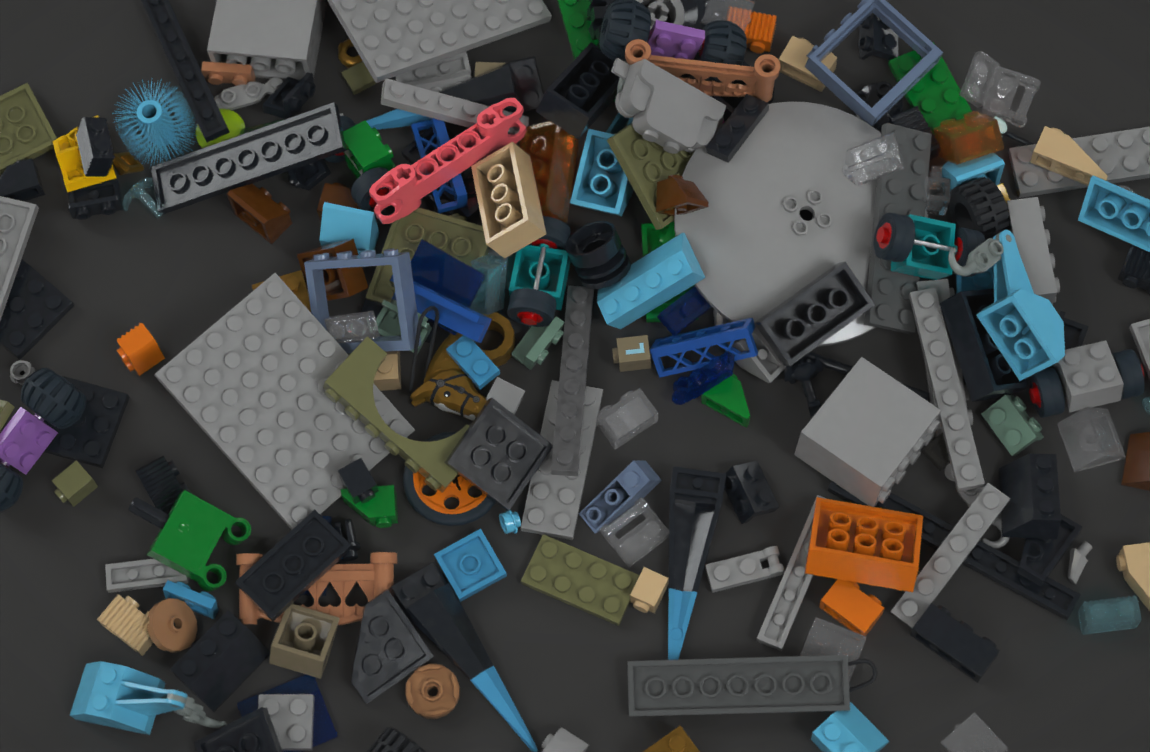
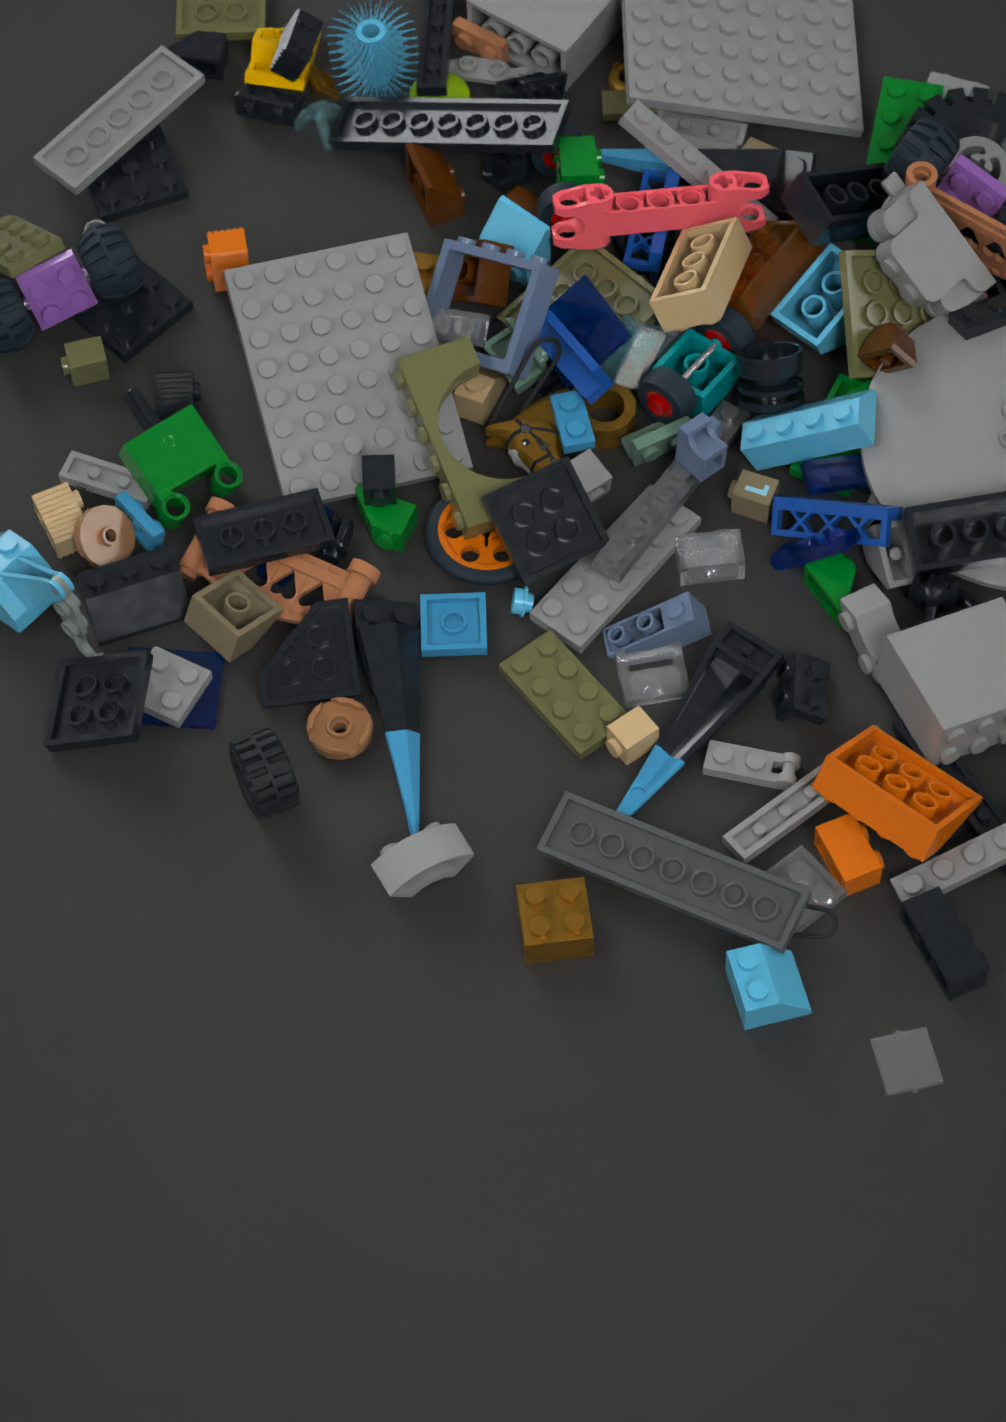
camera: 25 degrees right, 10 degrees down
none -> sand blue brick [675,412,728,482]
none -> light grey brick [838,583,901,684]

